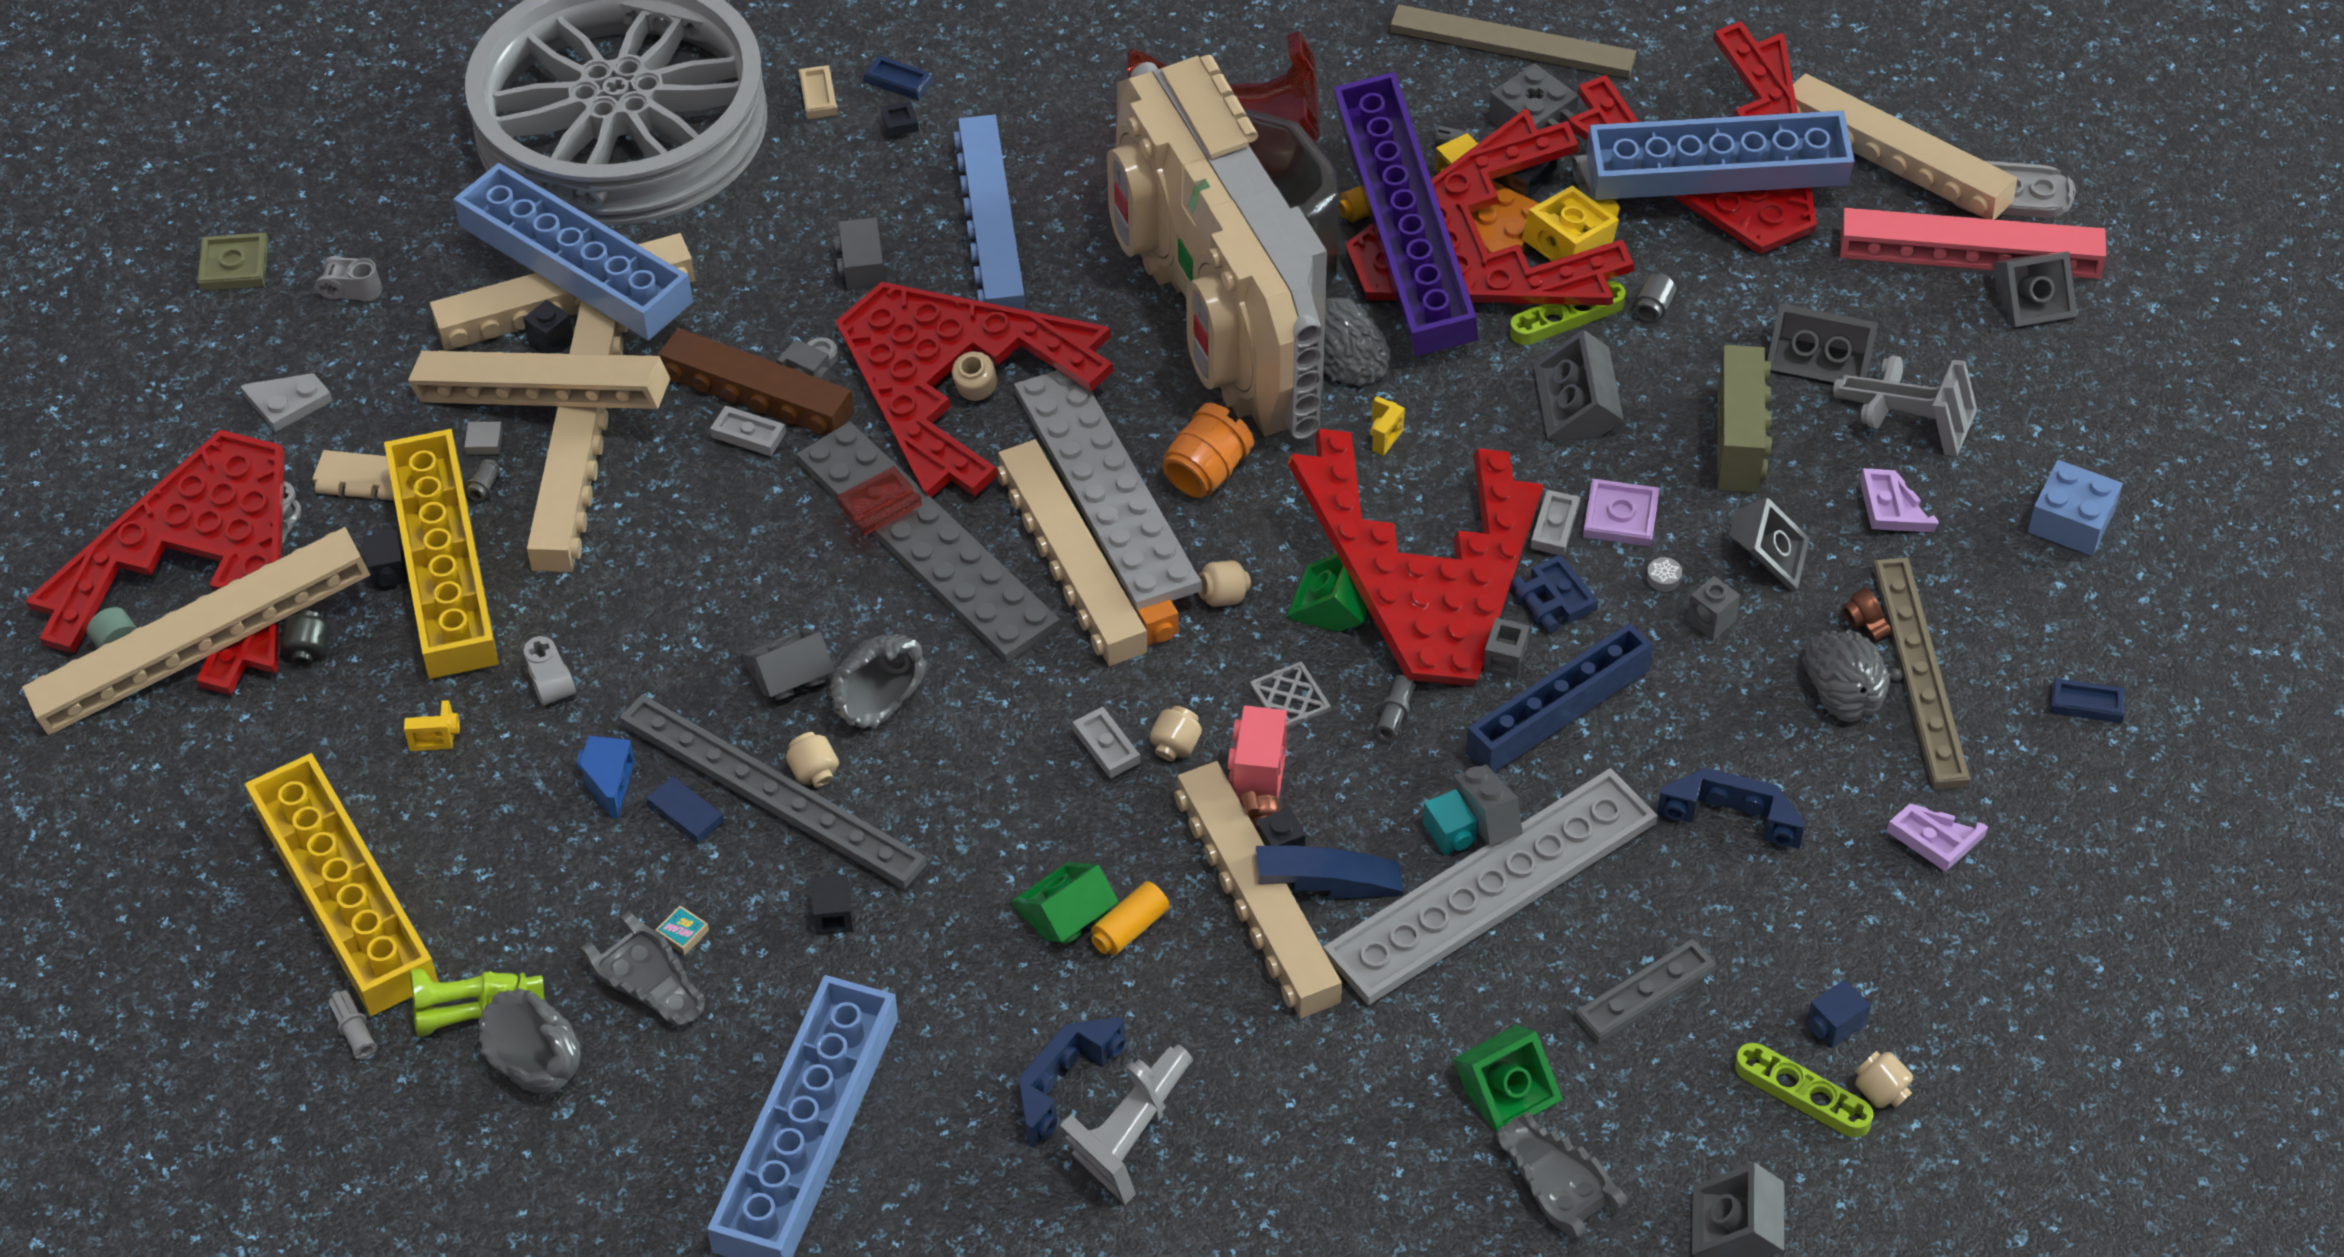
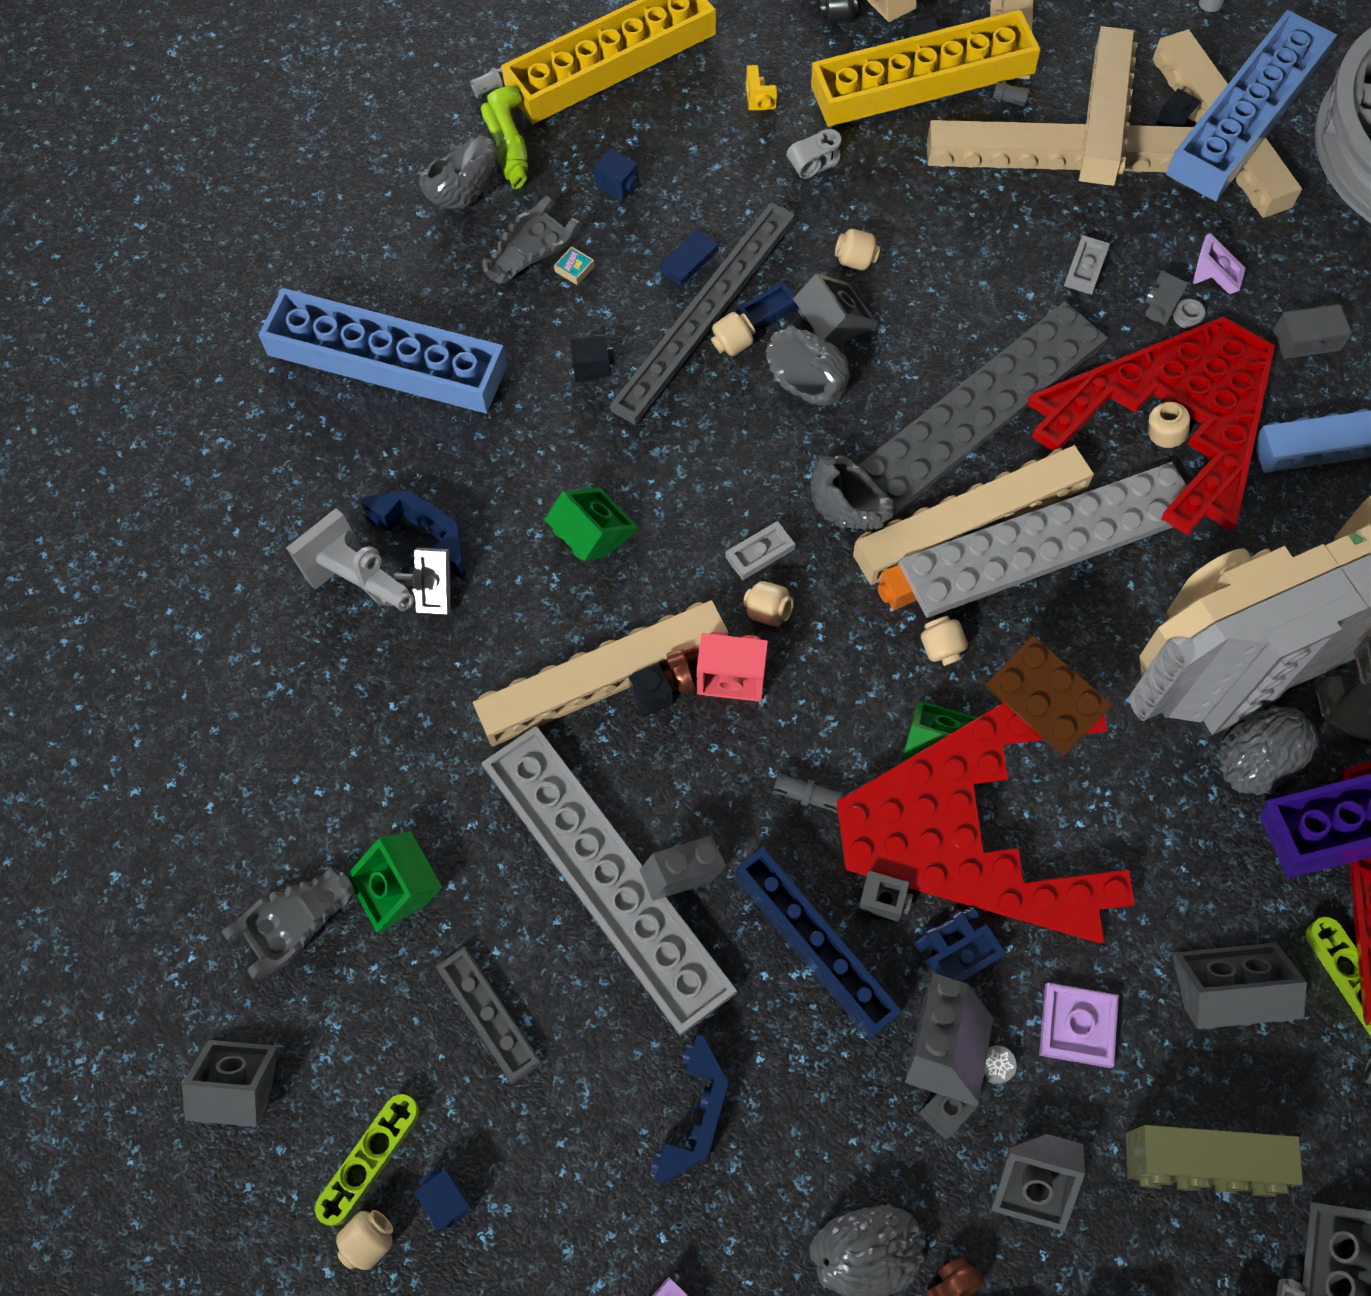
camera: 90 degrees right, 15 degrees up
light grey tile [464,422,503,455] -> none
blue slope [577,735,635,819] -> none
reddish brown brick [658,328,854,436] -> none
clear red plate [837,466,922,535] -> none
light orange brick [1091,881,1170,956] -> none
orange piece [1162,403,1254,498] -> none
light grey window [1250,661,1331,728] -> none
dark blue slope [1255,846,1403,899] -> none
yellow bracket [1370,396,1405,456] -> none
teal brick [1423,789,1478,855] -> none
light grey plate [1531,490,1580,556] -> none
none -> plate [393,548,451,614]
none -> dark blue brick [594,149,640,201]
none -> dark blue tile [736,281,799,332]
none -> dark grey hair [810,455,894,530]
none -> tan head [835,229,880,270]
none -> dark grey slope [905,973,993,1107]
none -> reddish brown plate [985,635,1112,757]
none -> lavender slope [1193,233,1246,294]

